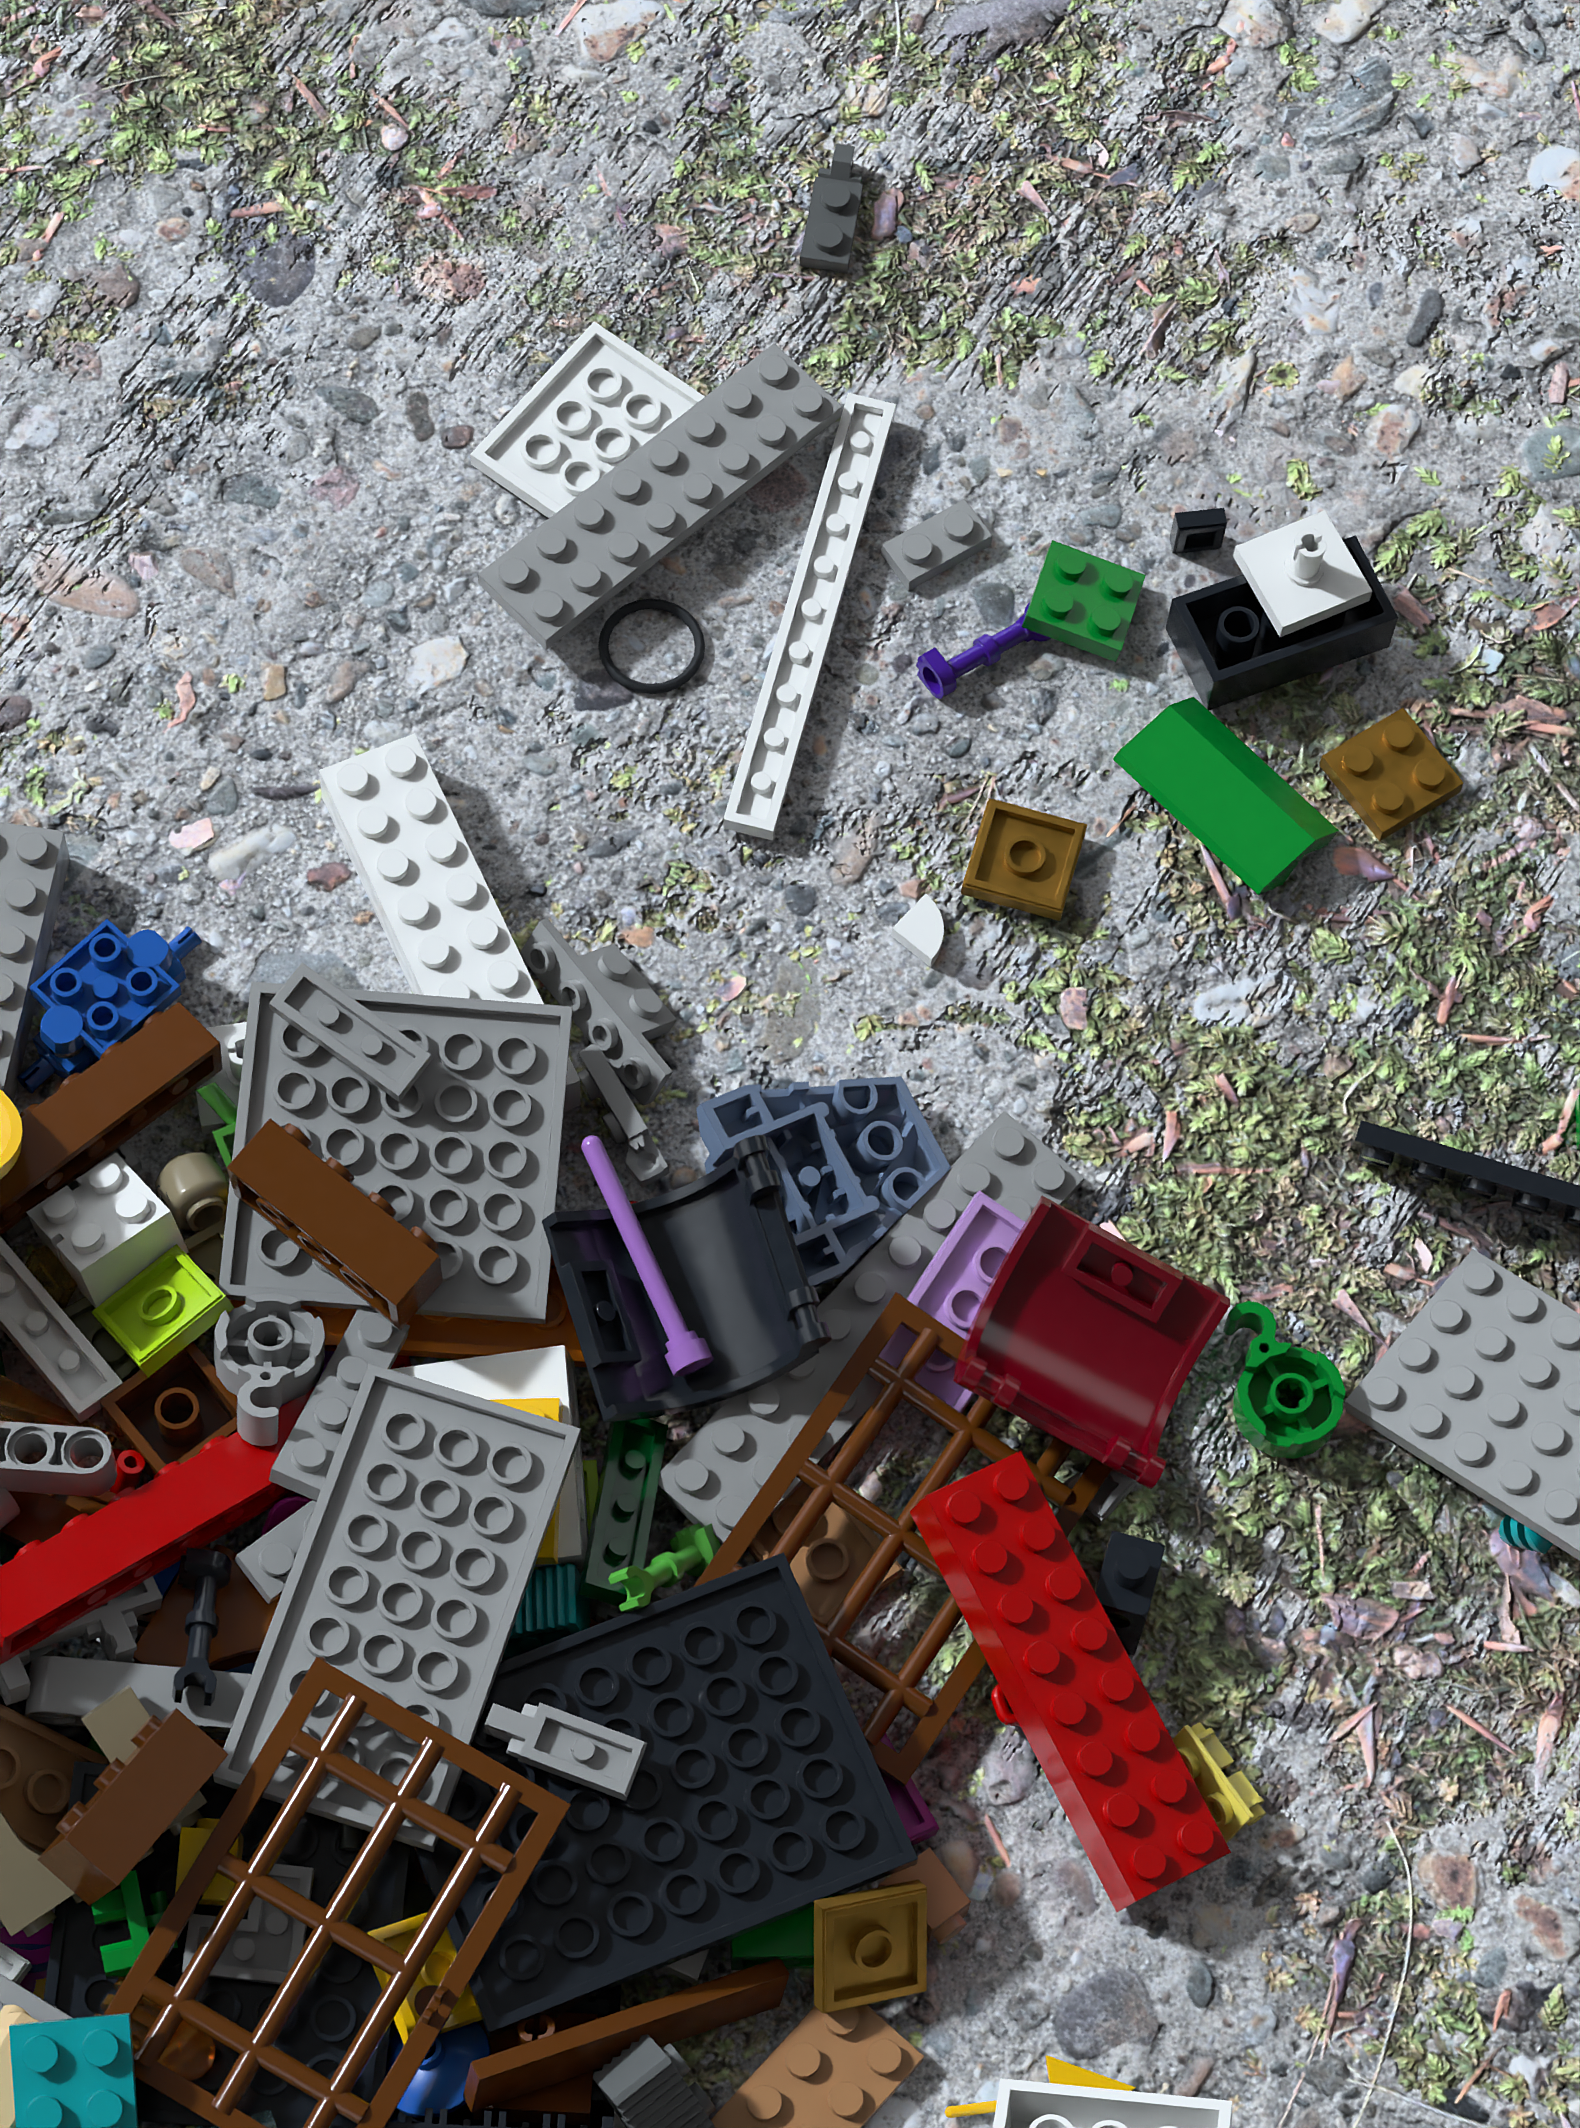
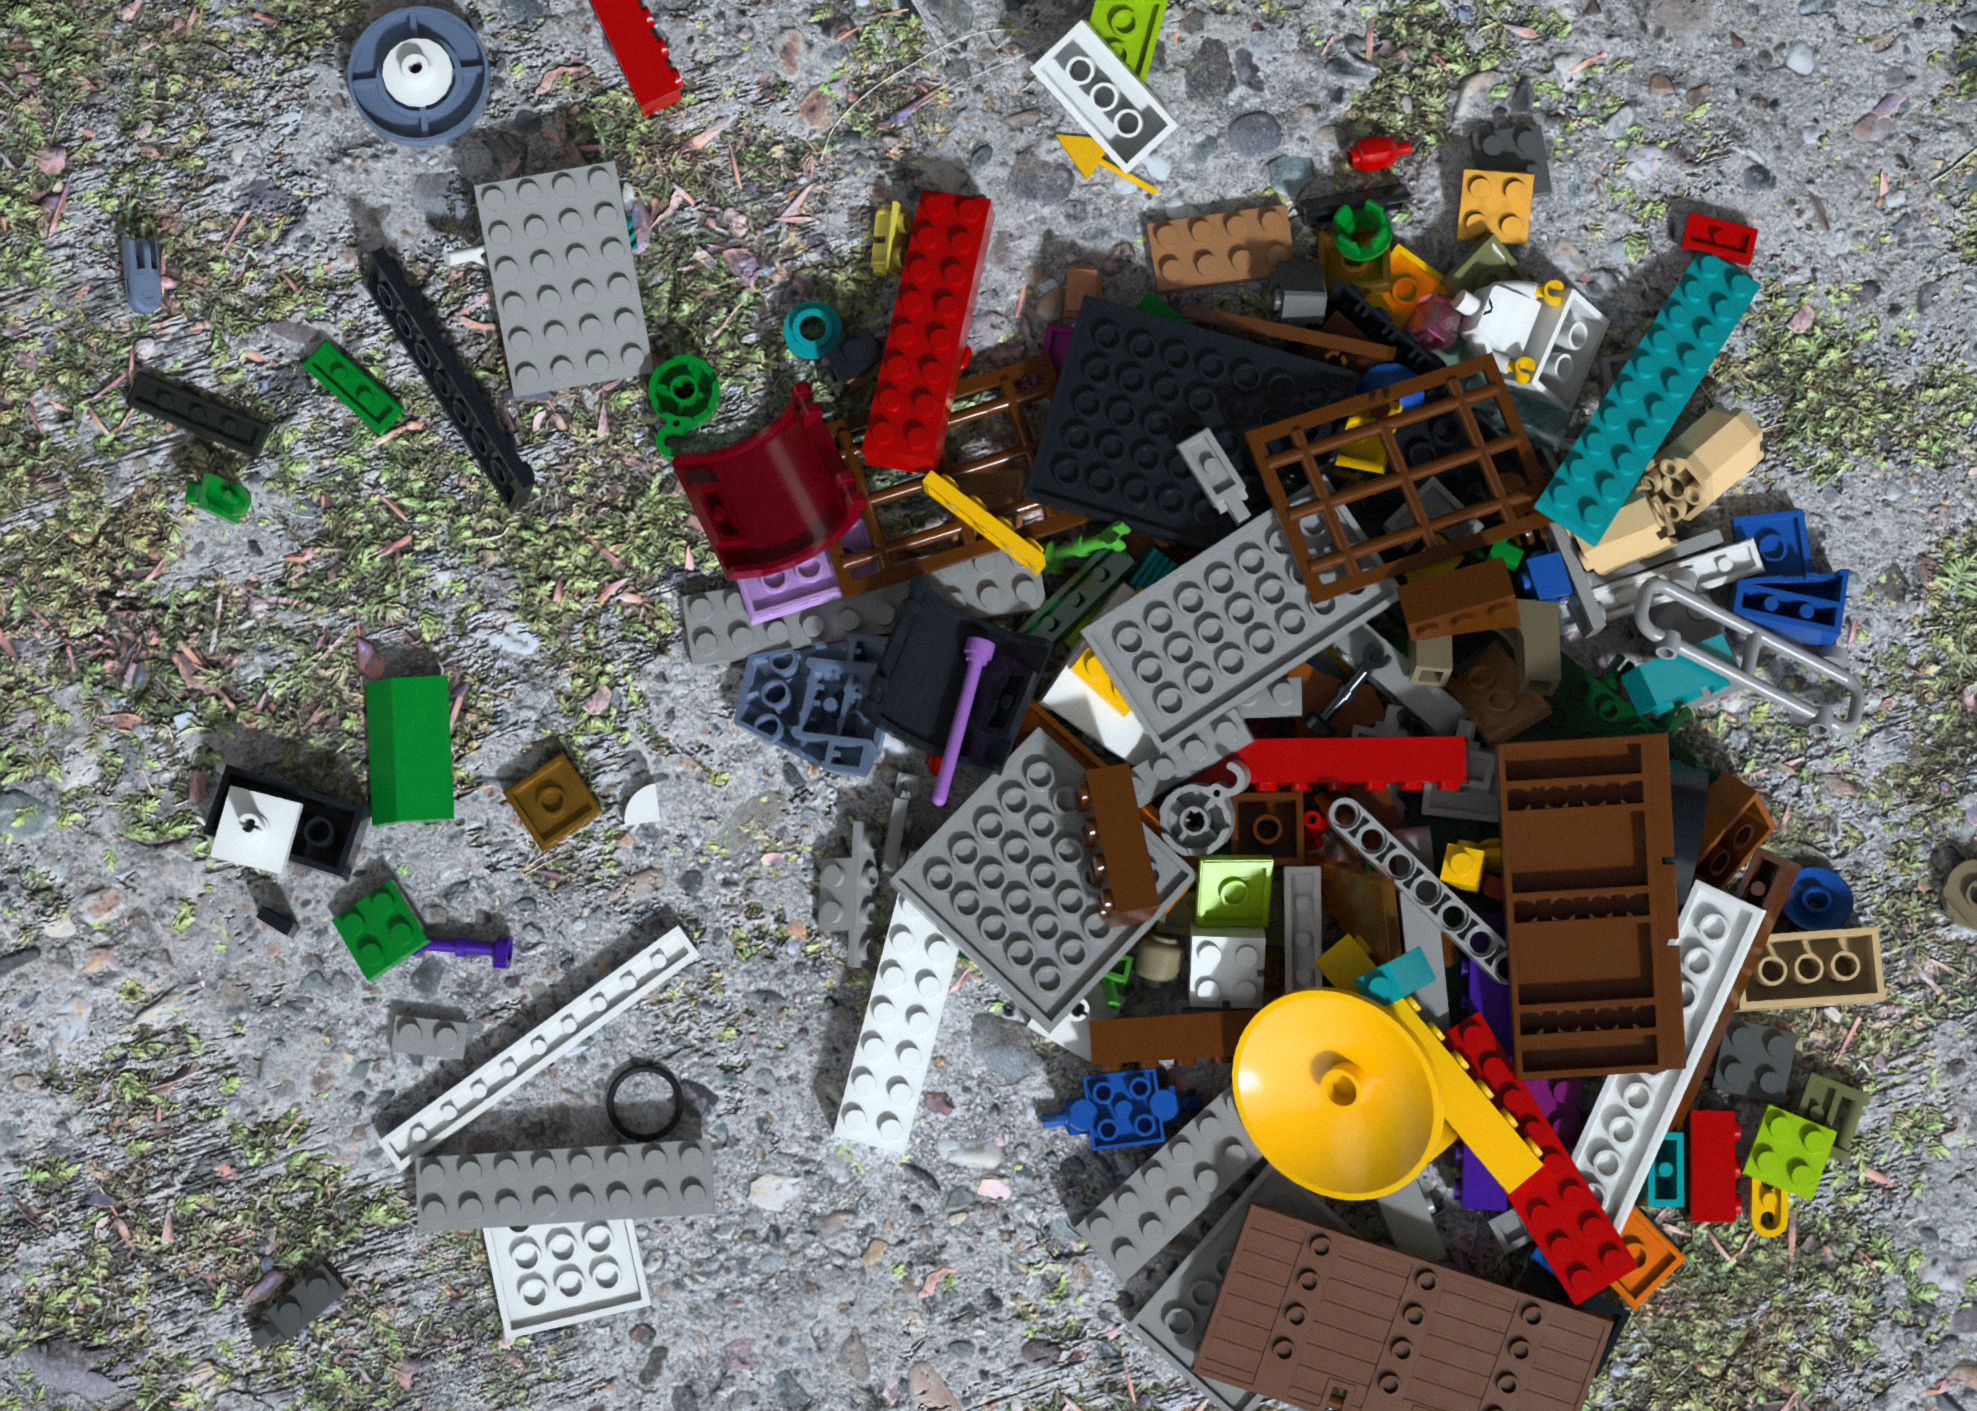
camera: 140 degrees left, 15 degrees up
light grey plate [269,962,432,1102] -> none
pearl gold plate [814,1879,927,2014] -> none
pearl gold plate [1319,708,1464,842] -> none
none -> teal piece [783,301,842,362]
none -> yellow plate [922,470,1046,576]
none -> blue brick [1516,550,1573,603]

